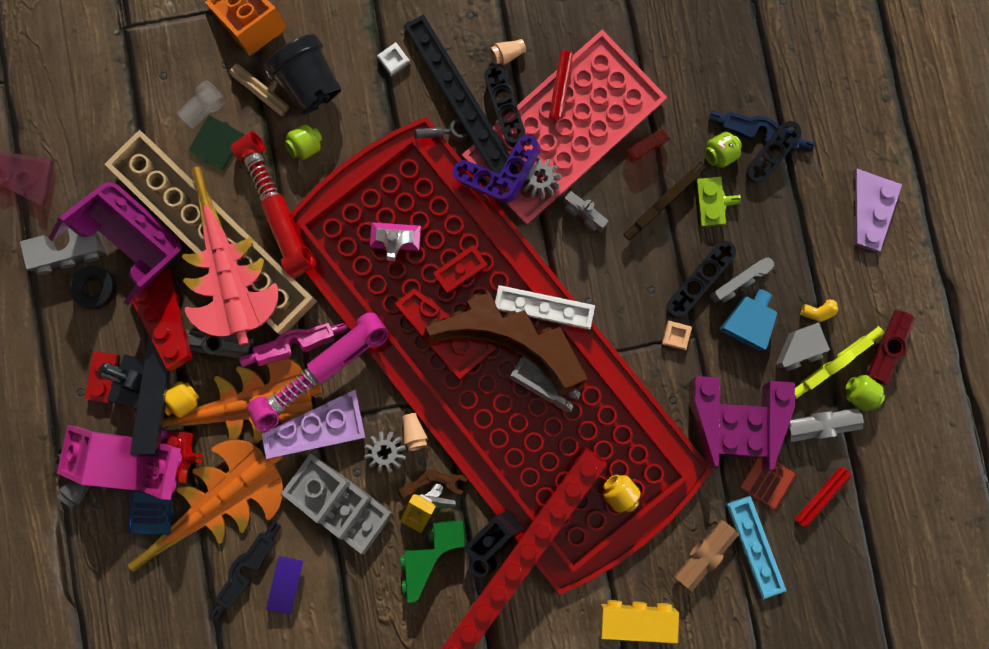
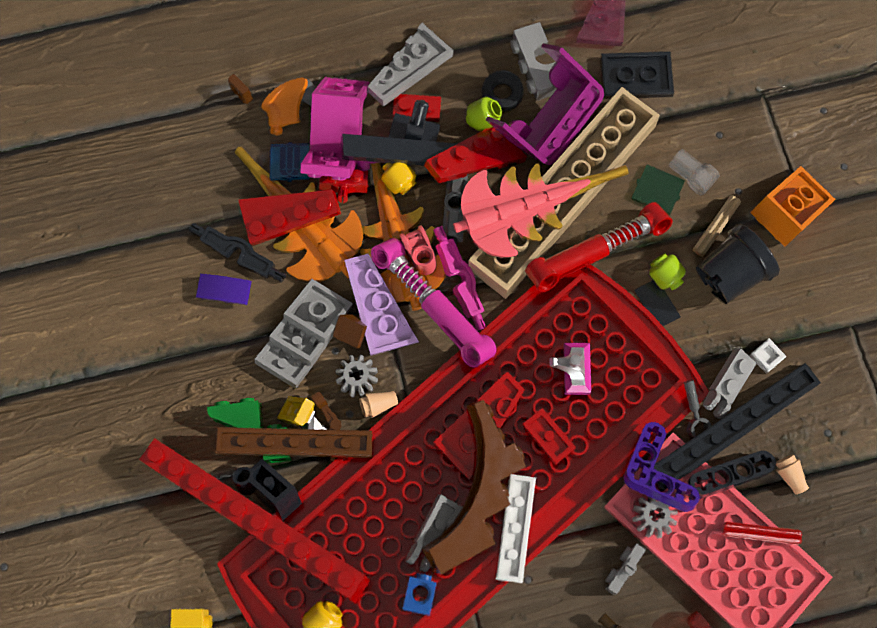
camera: 90 degrees right, 10 degrees down
none -> reddish brown tile [215,427,372,458]
none -> reddish brown tile [228,74,253,104]
none -> red wing [238,189,341,246]
none -> orange arm [261,78,308,135]
none -> reddish brown slope [333,315,367,348]
none -> light grey wing [368,23,453,106]
none -> coral piece [399,225,437,275]
none -> blue brick [403,573,436,616]
none -> lime head [466,97,502,132]
none -> black tile [600,51,674,99]
none -> black sticker [634,280,681,326]
none -> light grey hinge [703,348,757,419]

